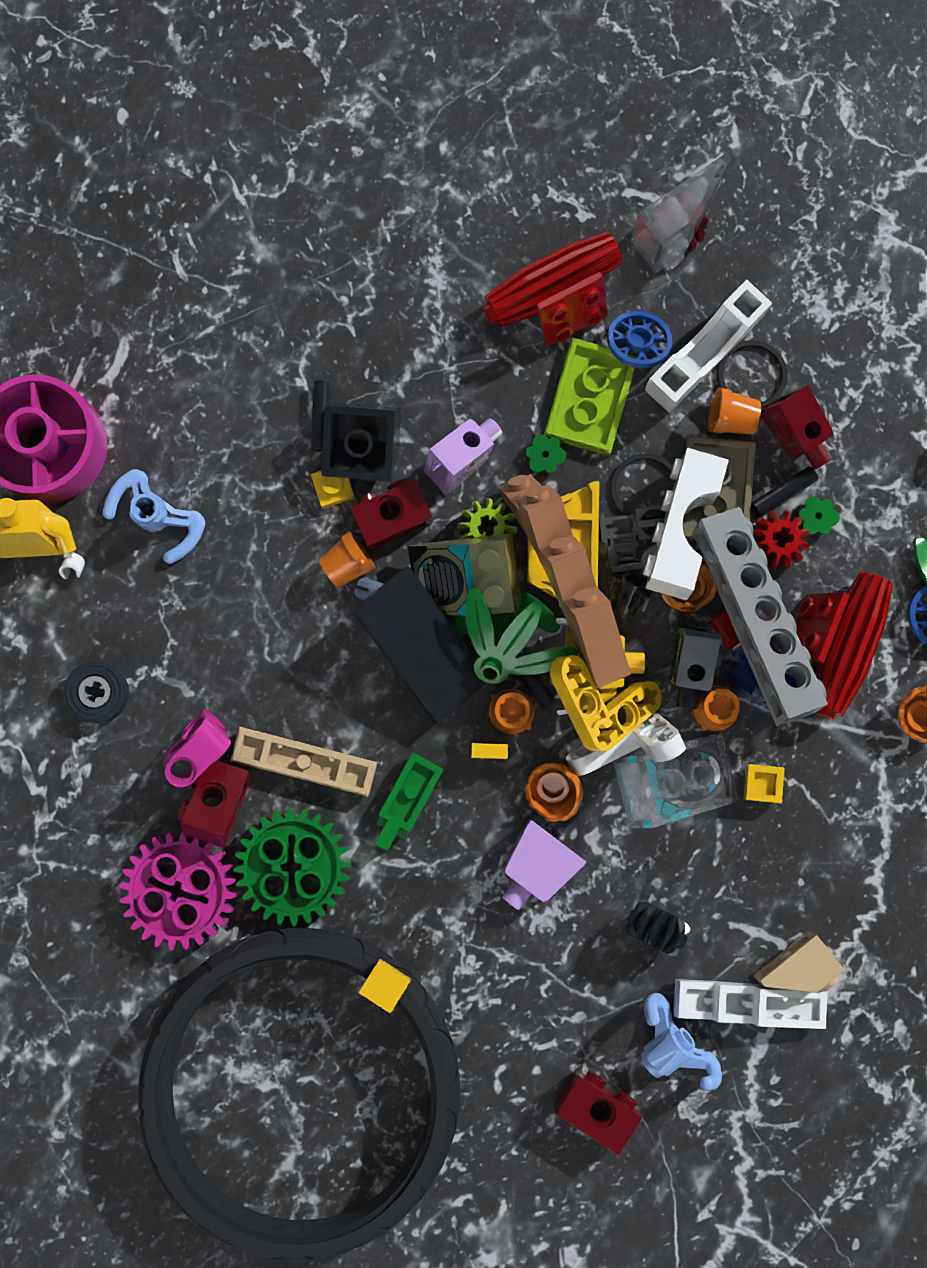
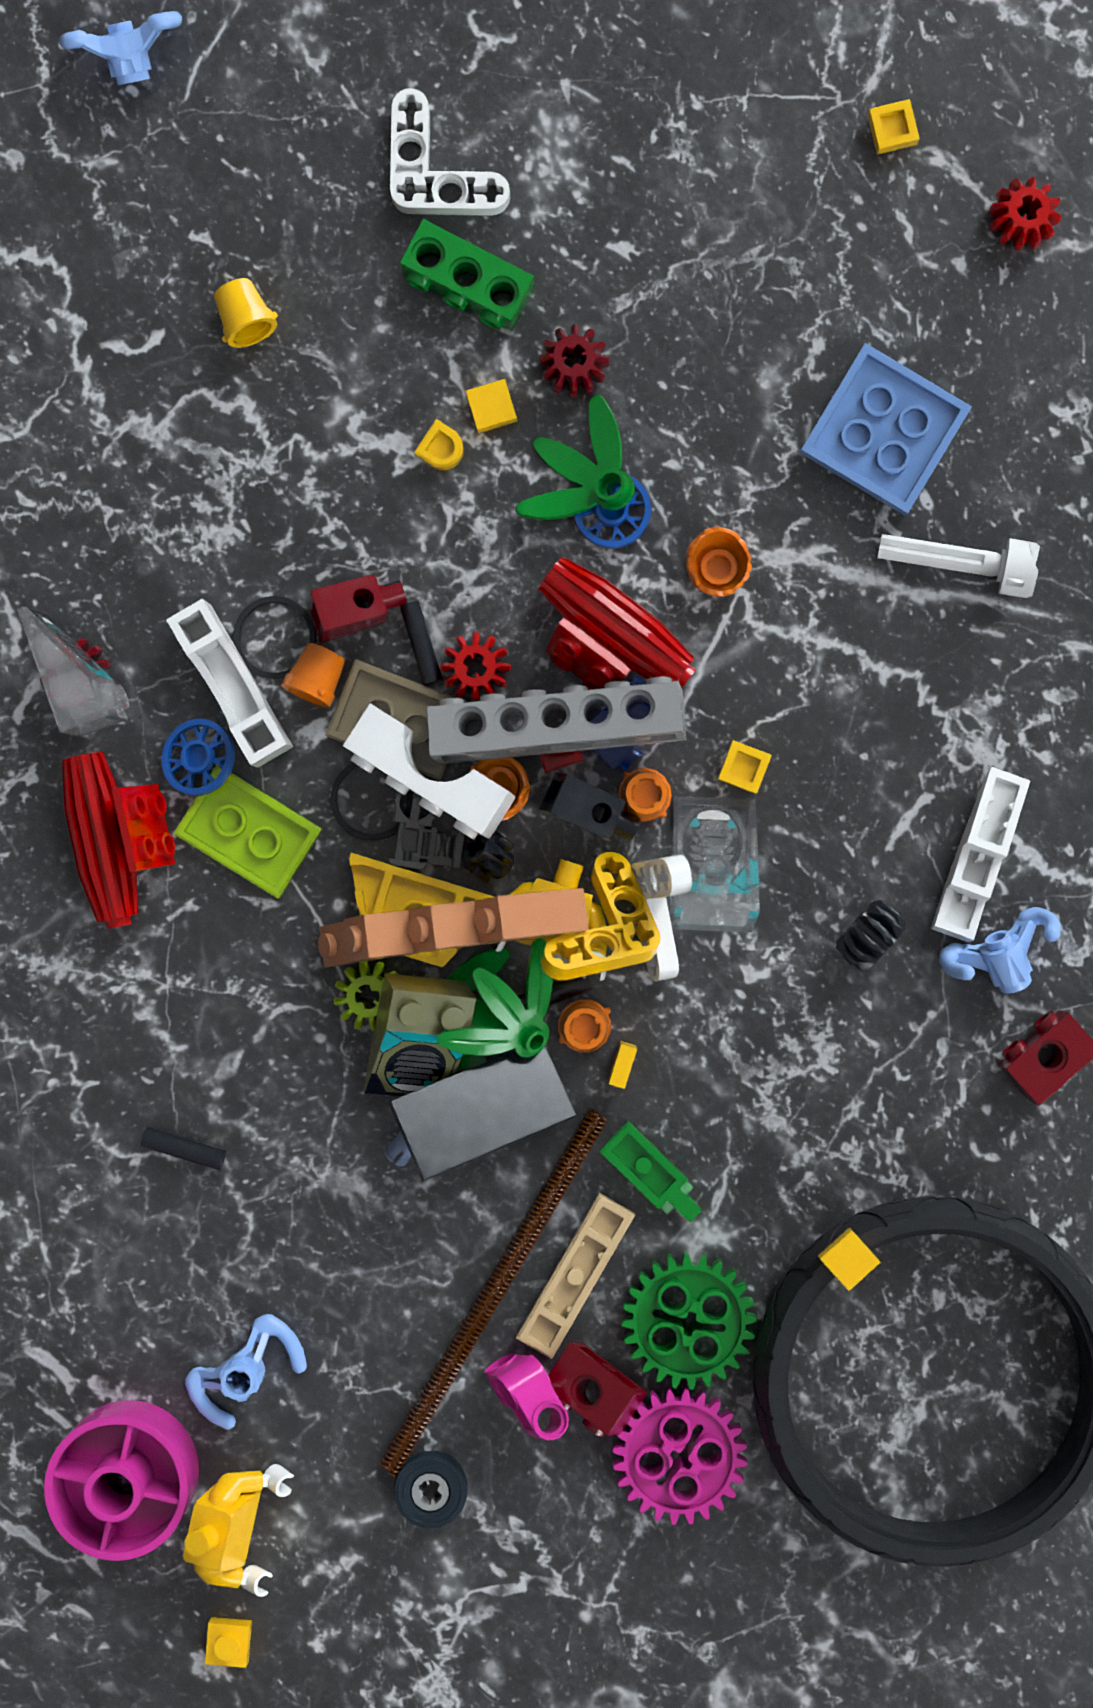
camera: 80 degrees left, 5 degrees up
yellow plate [311,471,355,509] -> none
orange piece [318,531,376,588] -> none
black slope [322,403,401,482] -> none
dark red brick [350,479,433,552] -> none
lavender torso [423,418,502,496] -> none
lavender torso [502,819,586,910] -> none
orange hair [525,763,583,822] -> none
green plant [526,434,566,473] -> none
tan slope [753,931,845,993] -> none
green plant [798,496,840,535] -> none
none -> reddish brown axle [379,1108,608,1477]

